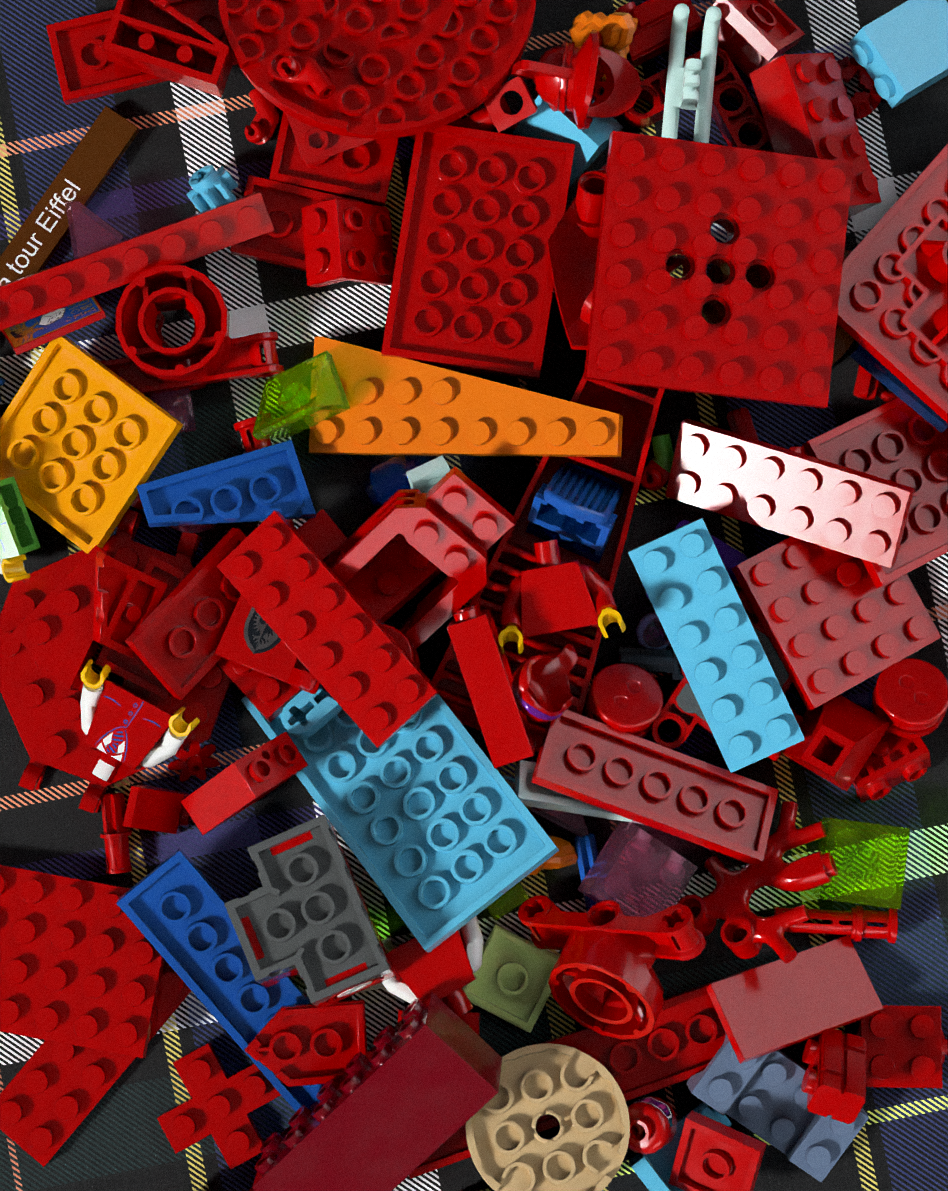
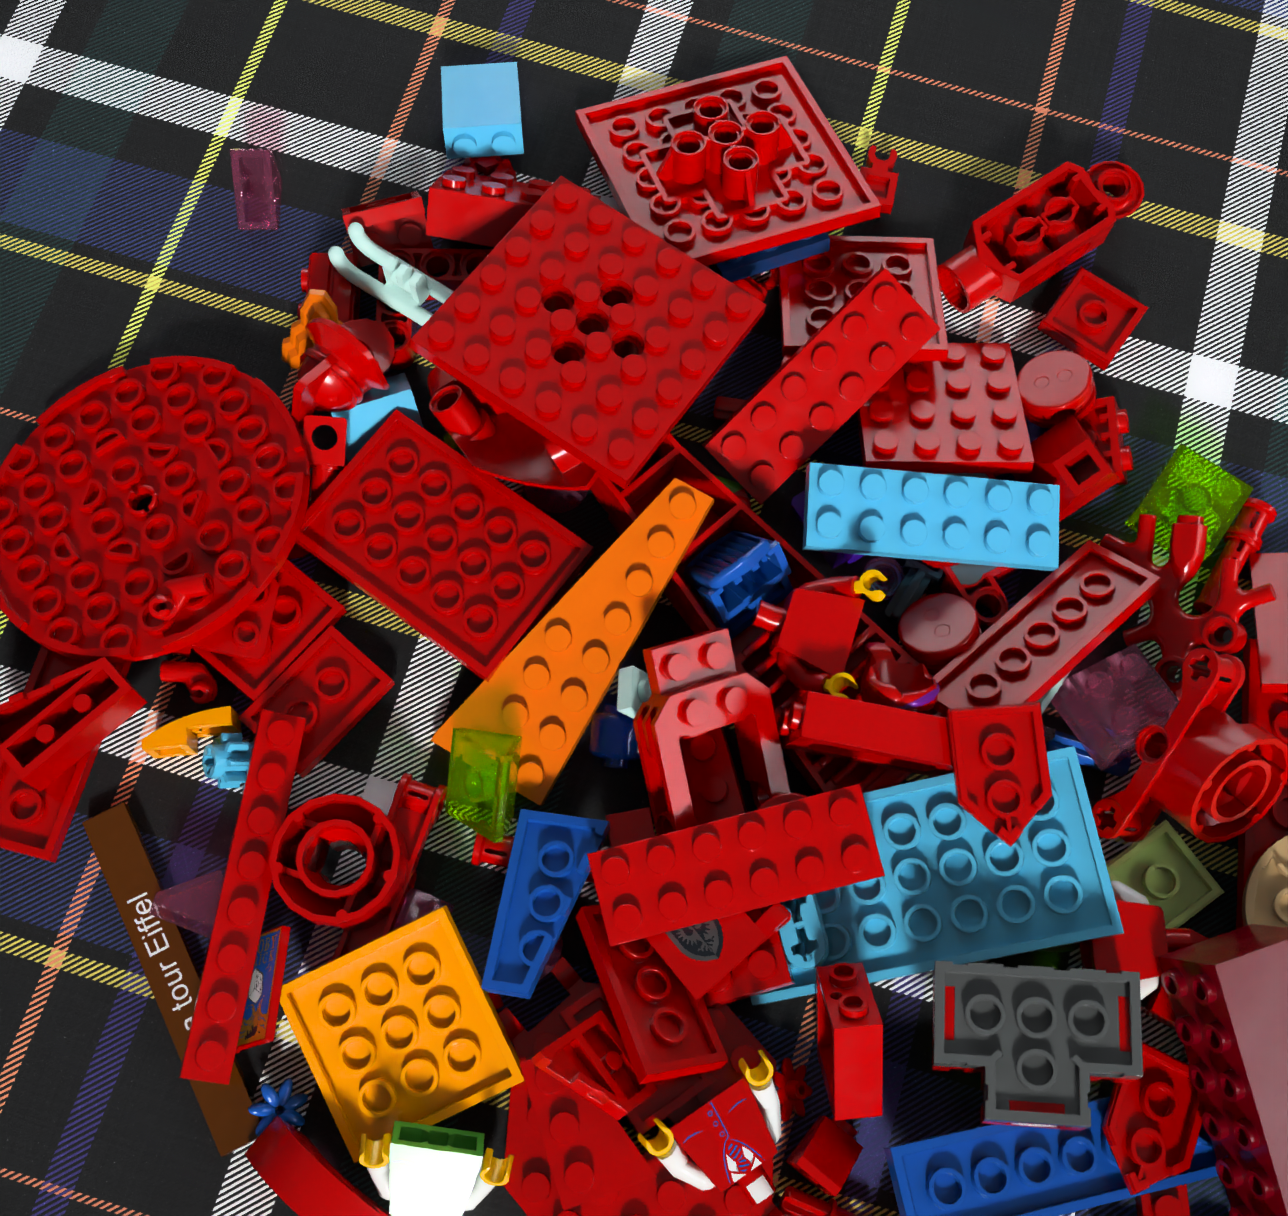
camera: 70 degrees left, 15 degrees down
red bracket [301,198,395,288] -> none
none -> light orange slope [142,706,241,759]
none -> red tile [946,702,1052,847]

